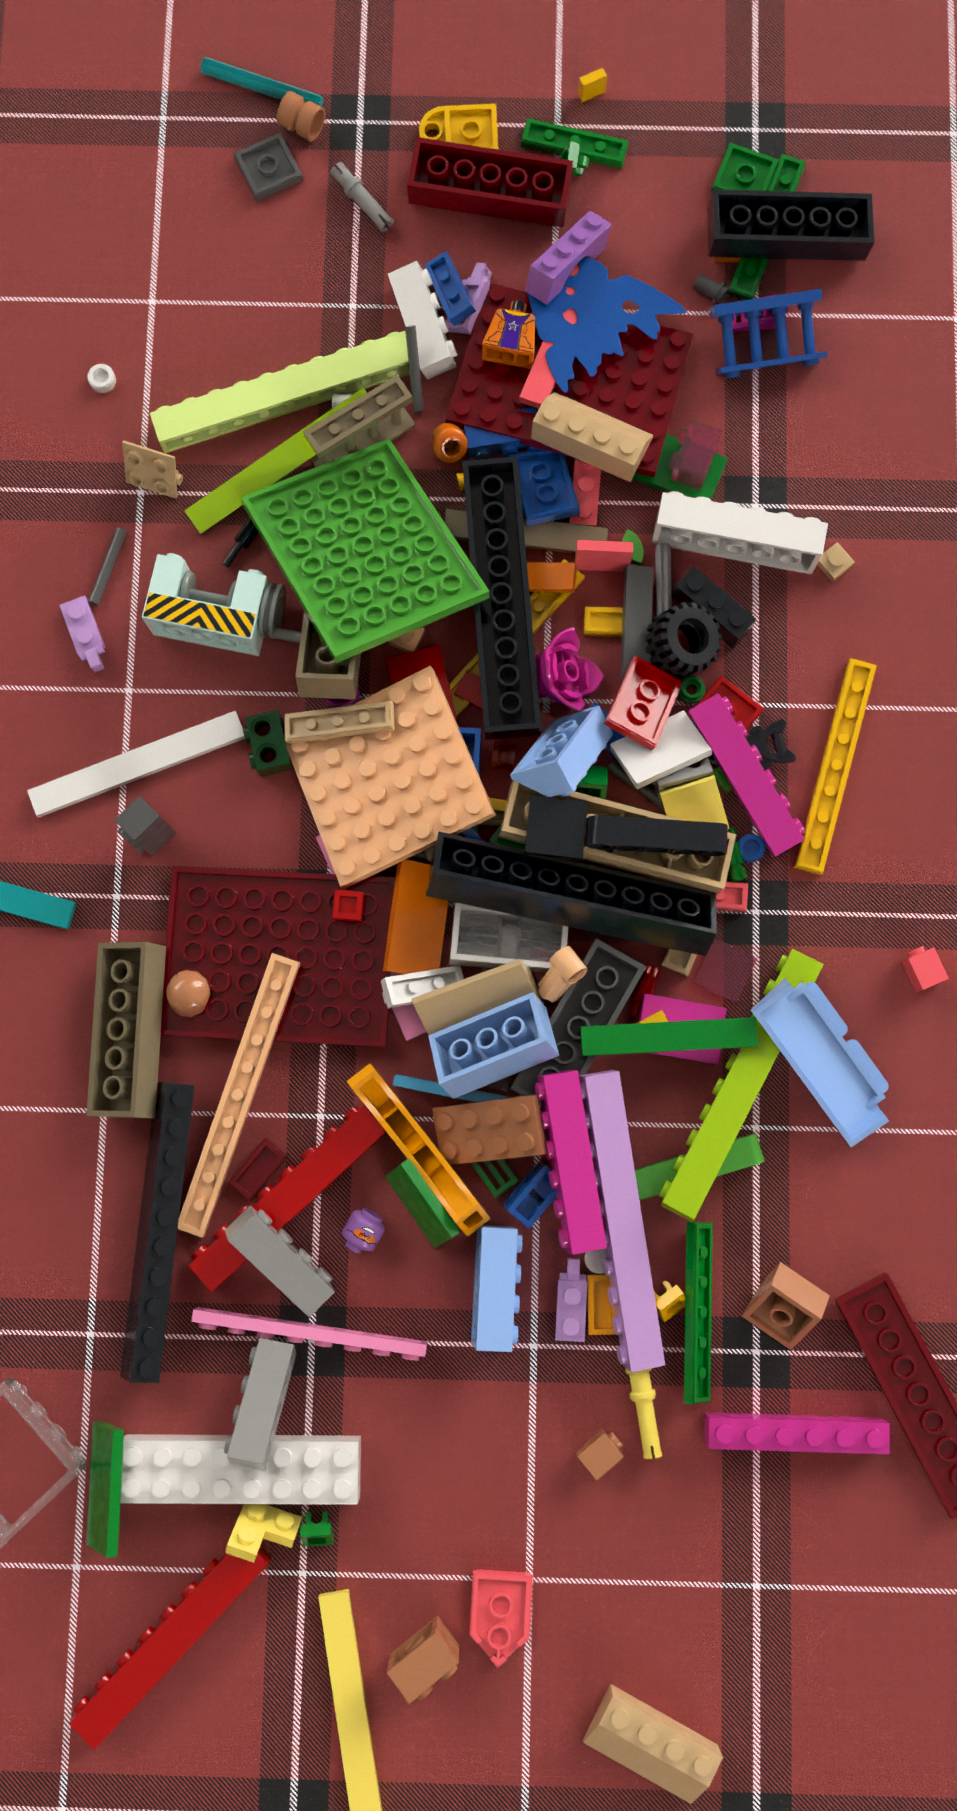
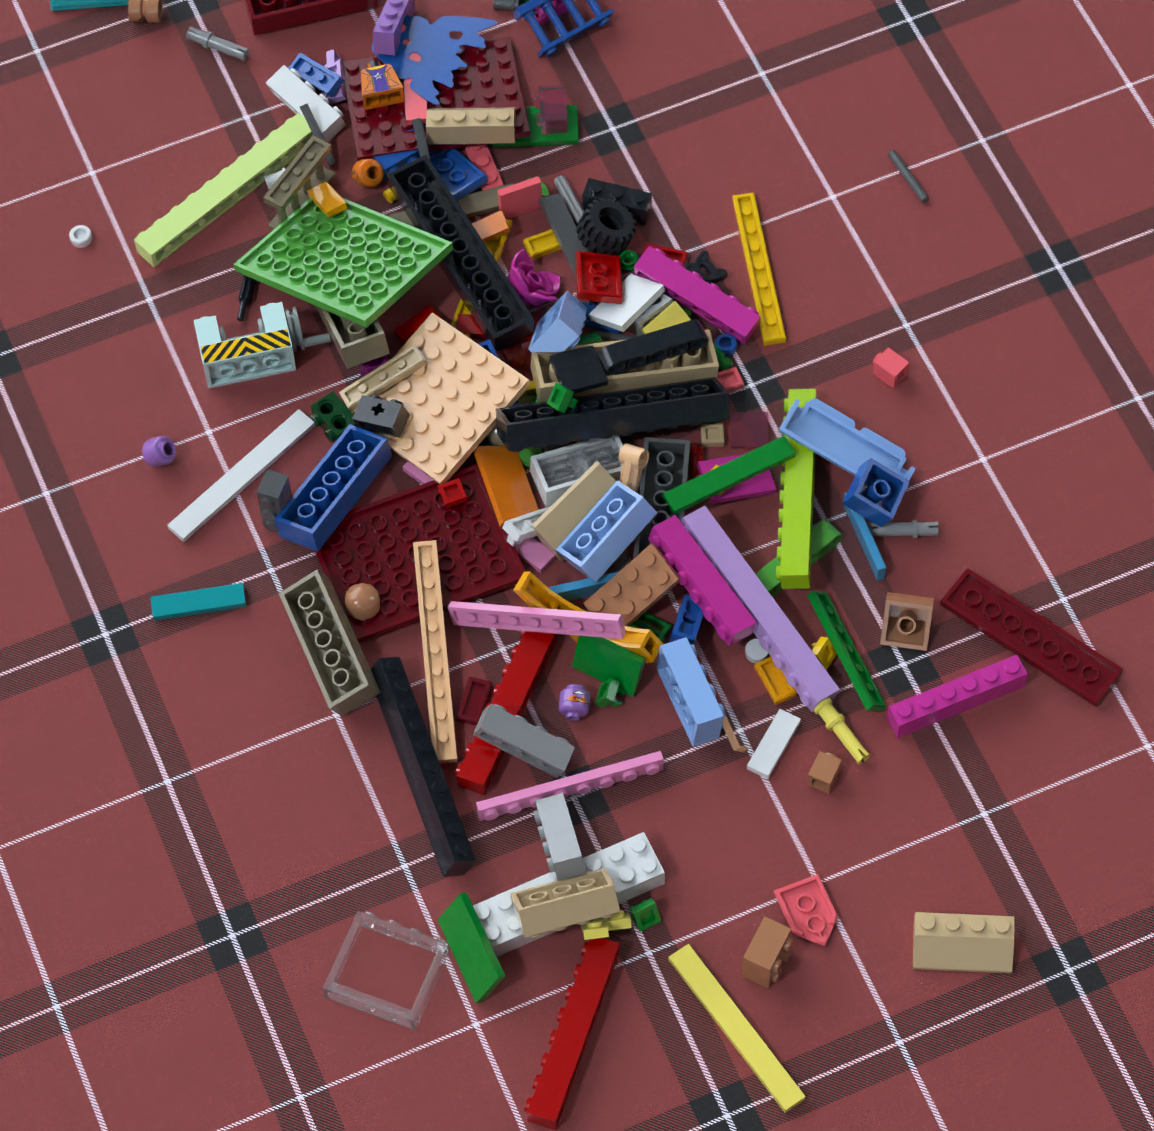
camera: 25 degrees left, 20 degrees down
lavender hinge [59,596,106,673] -> none
dark grey bar [88,527,127,606] -> none
tan hinge [122,441,183,498] -> none
lime tile [184,387,367,534] -> none
dark grey tile [233,132,304,202] -> none
light nougat plate [389,627,425,653] -> none
lavender hinge [555,1258,587,1342] -> none
white brick [651,491,828,574] -> none
tan plate [817,542,855,582] -> none
none -> medium lavender head [142,436,176,467]
none -> blue brick [275,424,392,552]
none -> light orange tile [307,182,348,218]
none -> brick [352,395,409,438]
none -> dark grey tile [412,118,430,160]
none -> bright pink plate [448,601,626,639]
none -> tan slope [510,868,620,938]
none -> green tile [547,383,578,413]
none -> green tile [595,677,625,708]
none -> light nougat piece [722,714,749,752]
none -> white tile [747,709,801,779]
none -> blue brick [842,458,910,527]
none -> dark azure tile [843,493,886,581]
none -> light grey pin [868,520,938,538]

